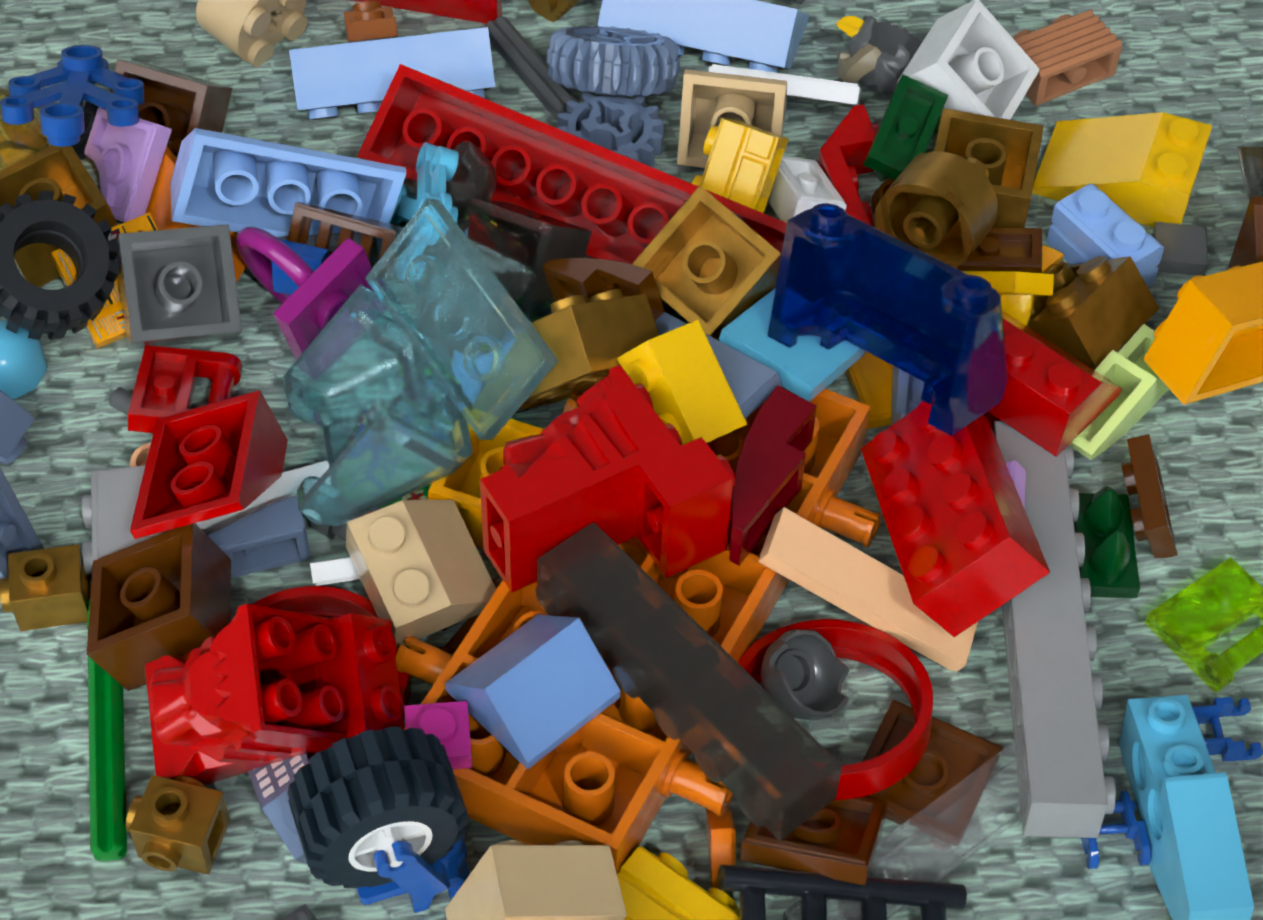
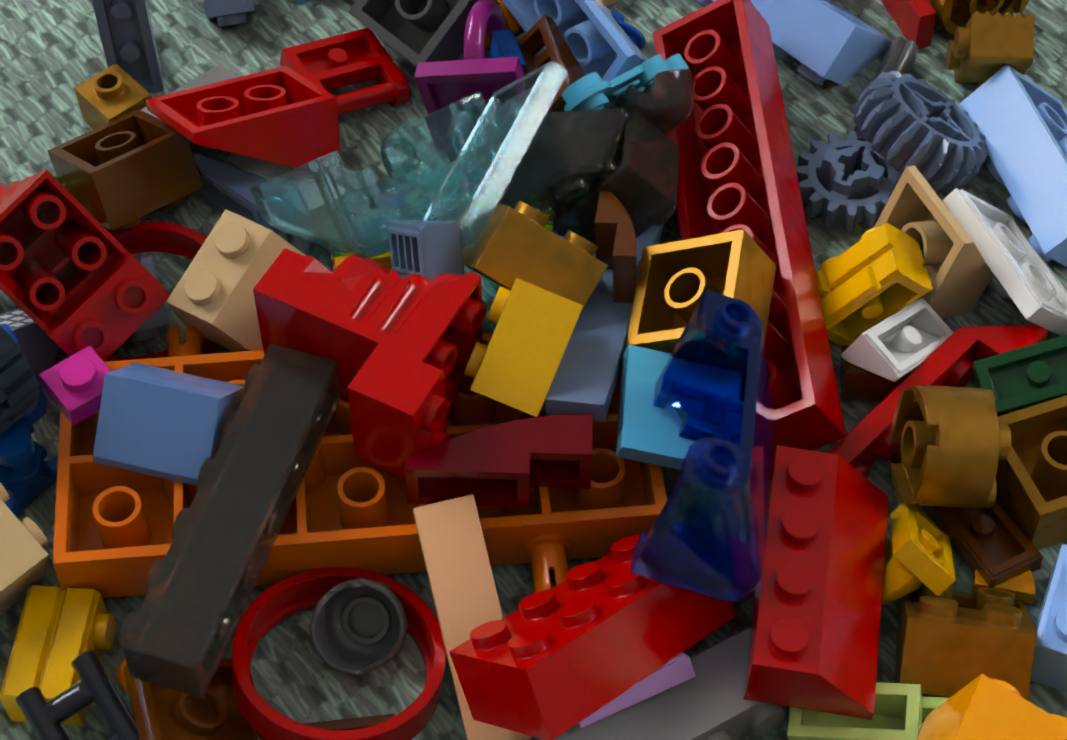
camera: 60 degrees right, 0 degrees up
none -> sand blue slope [387,220,464,281]

